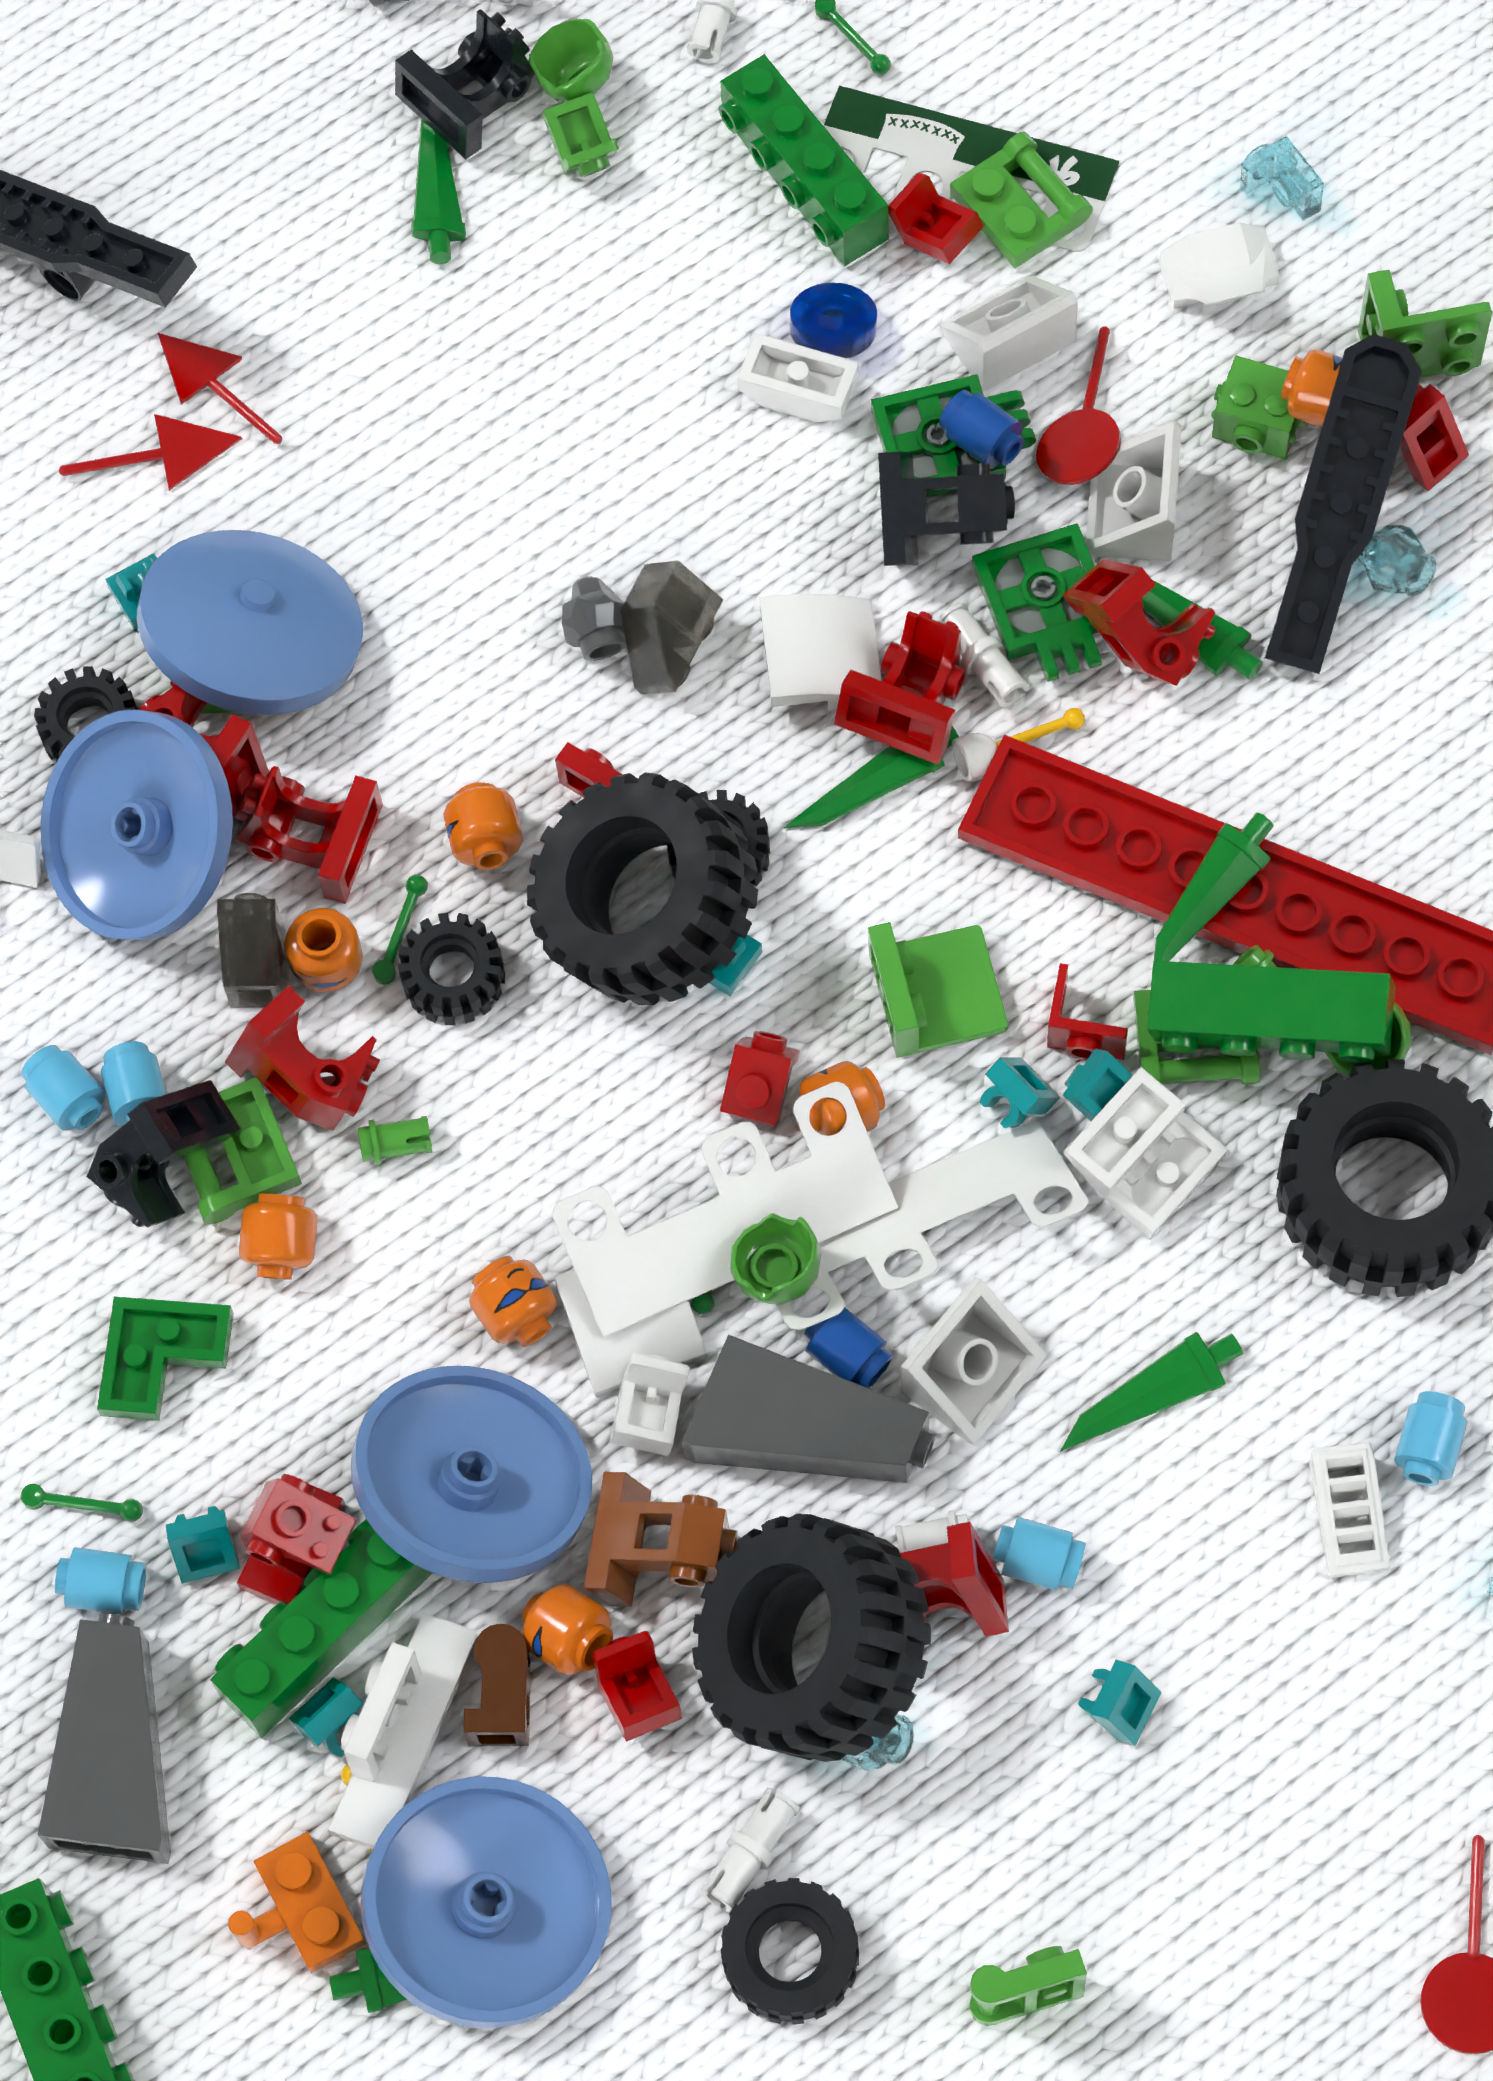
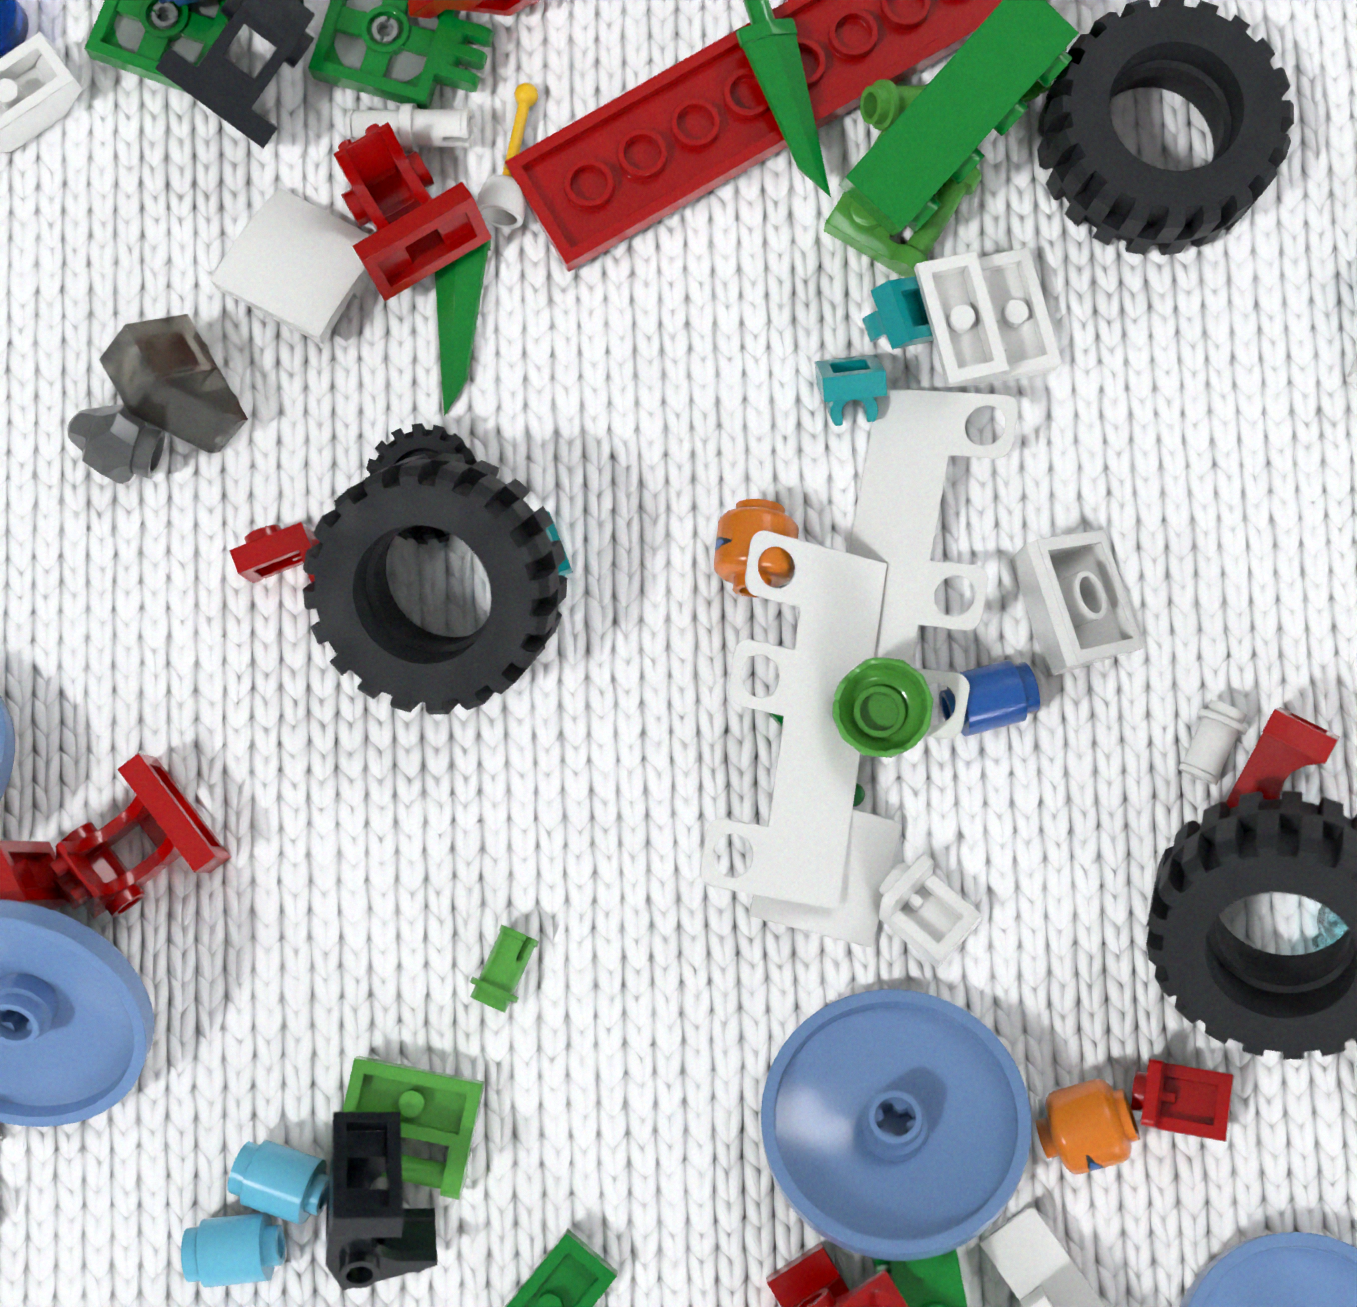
camera: 60 degrees left, 15 degrees up
clear smoke slope [217,893,290,1008] -> none
red tile [225,985,380,1131] -> none
orange head [239,1193,318,1280] -> none
orange head [284,908,363,993] -> none
green hinge [372,874,428,985] -> none
black tyre [398,912,505,1026] -> none
orange head [443,782,523,870] -> none
reddish brown leg [463,1623,531,1747] -> none
orange head [469,1255,558,1347] -> none
dark orange tile [584,1472,740,1607] -> none
dark grey slope [682,1334,936,1483] -> none
red bracket [720,1031,800,1126] -> none
bright green bracket [868,922,1008,1058] -> none
medium azure brick [992,1516,1086,1591] -> none
red bracket [1047,963,1128,1061] -> none
green bar [1060,1332,1243,1452] -> none

